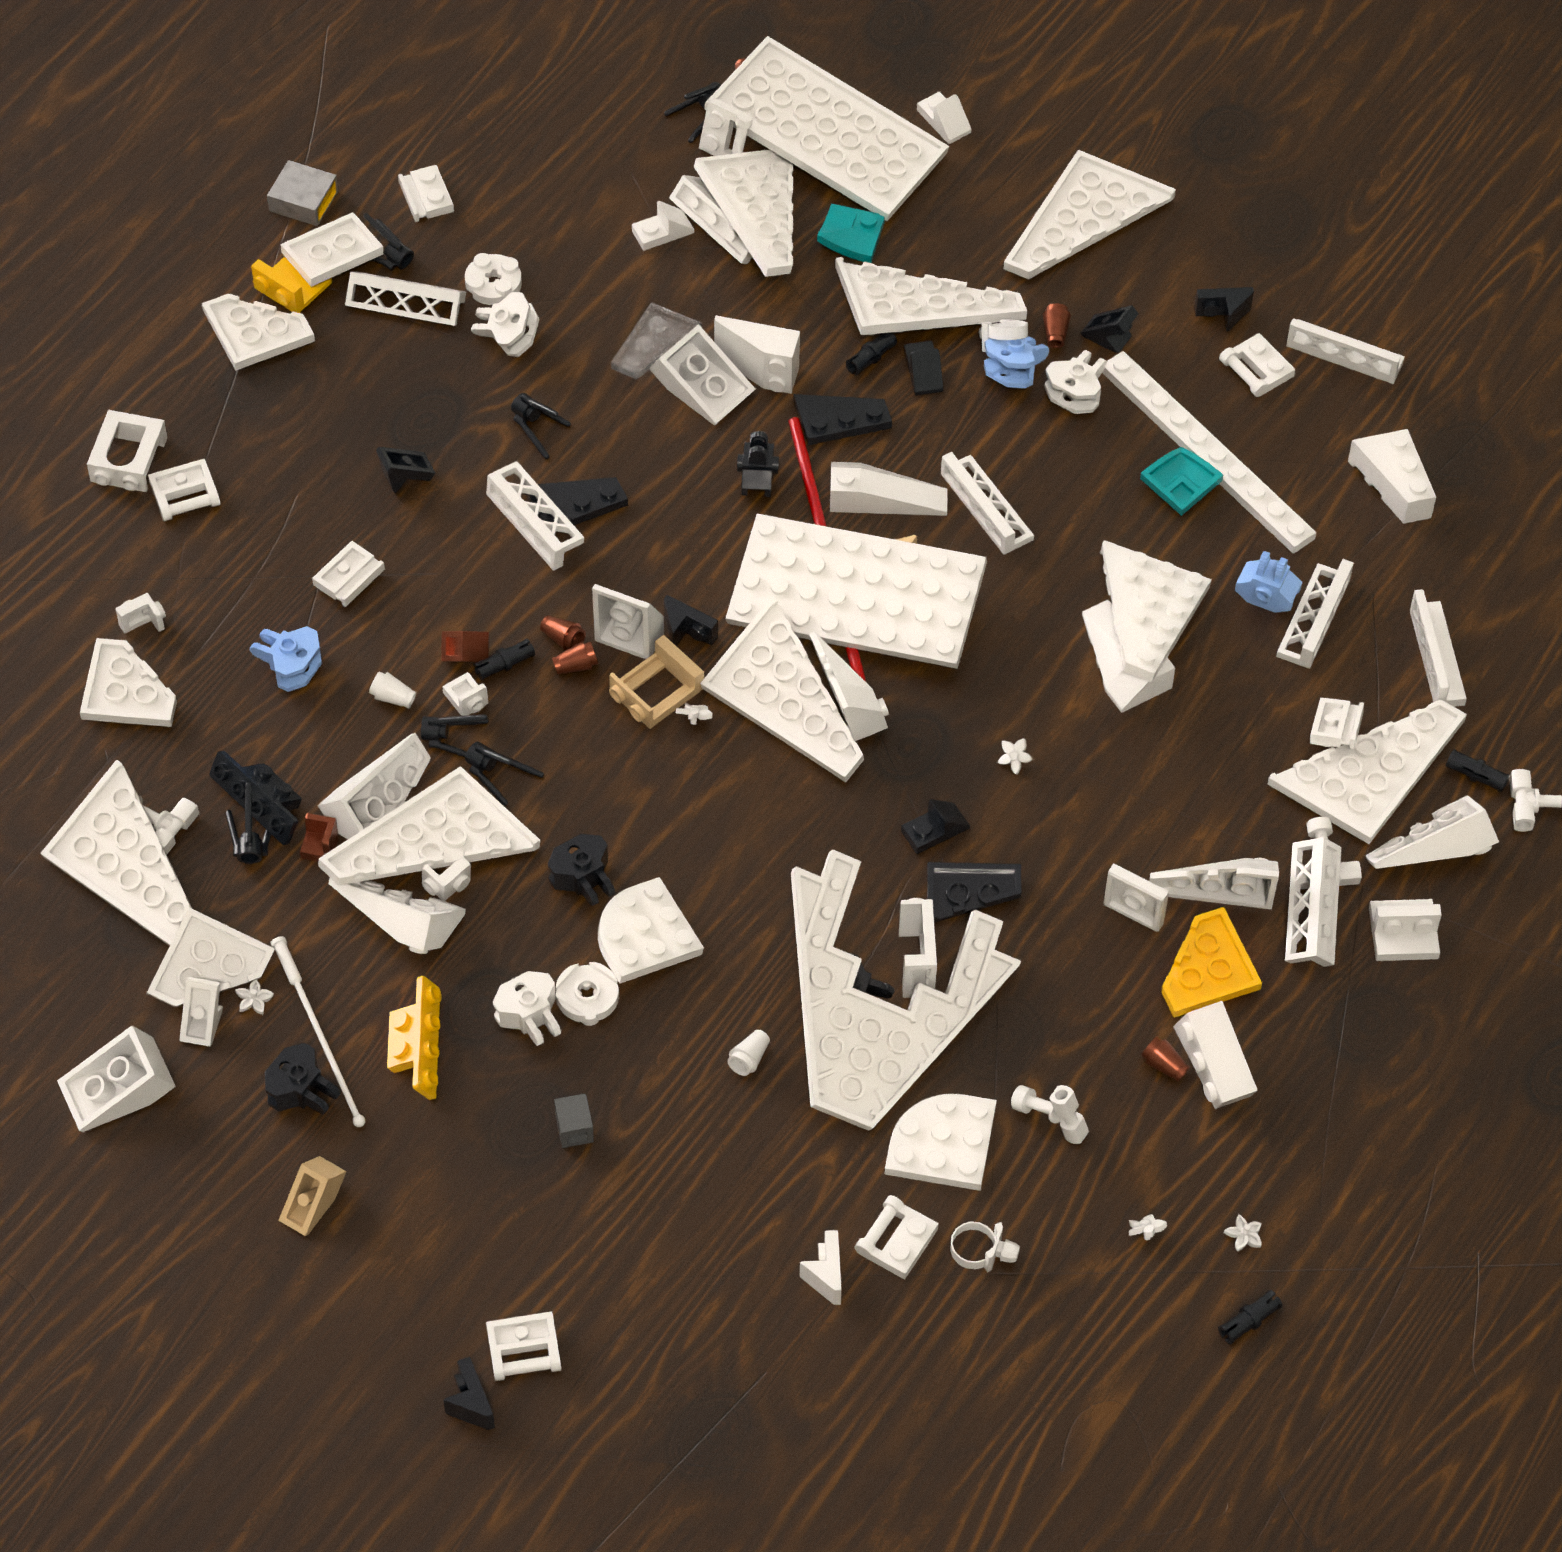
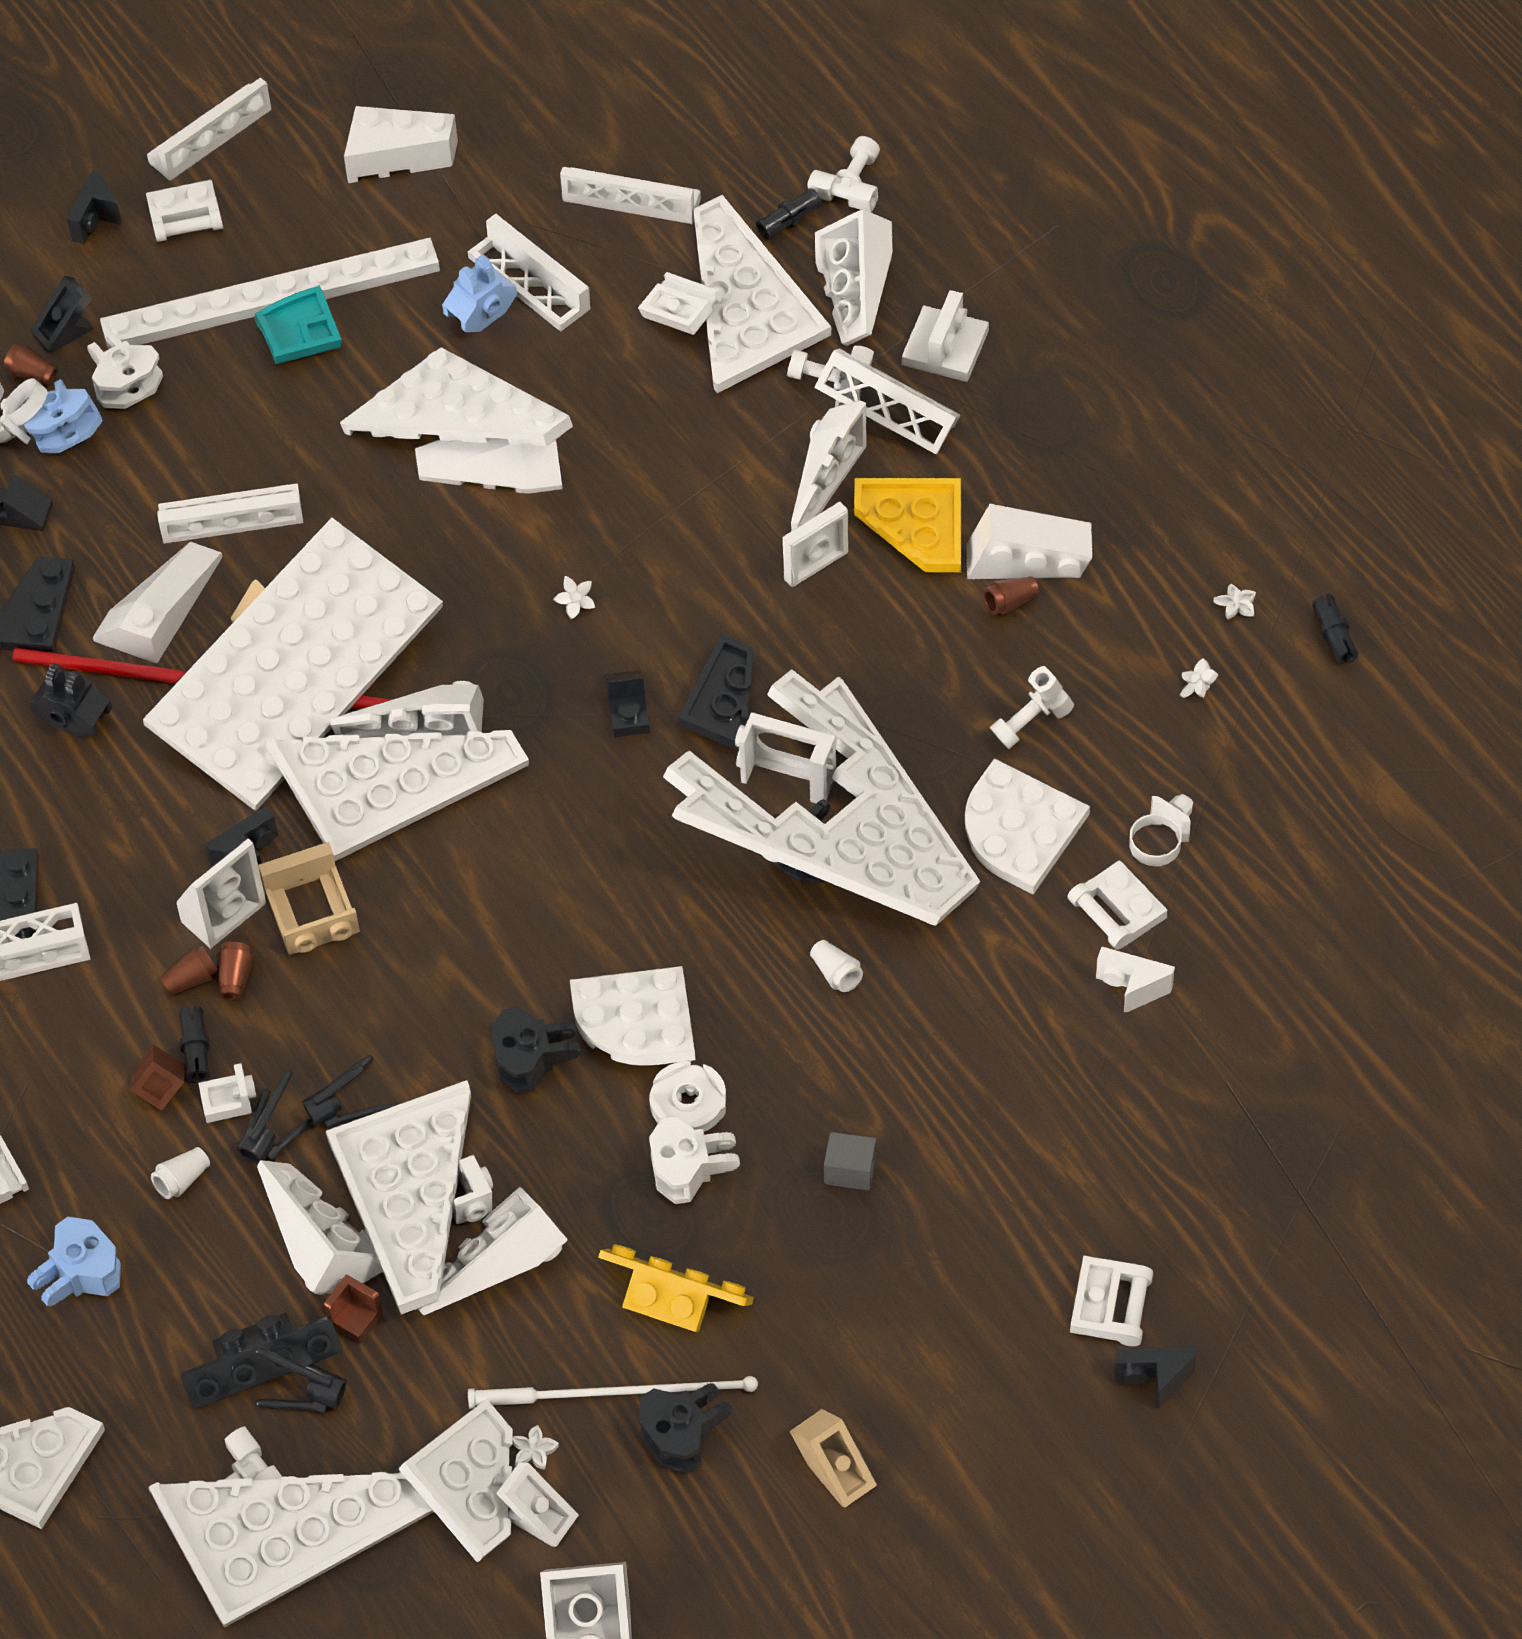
camera: 65 degrees left, 0 degrees up
white plant [676,703,713,725] -> none

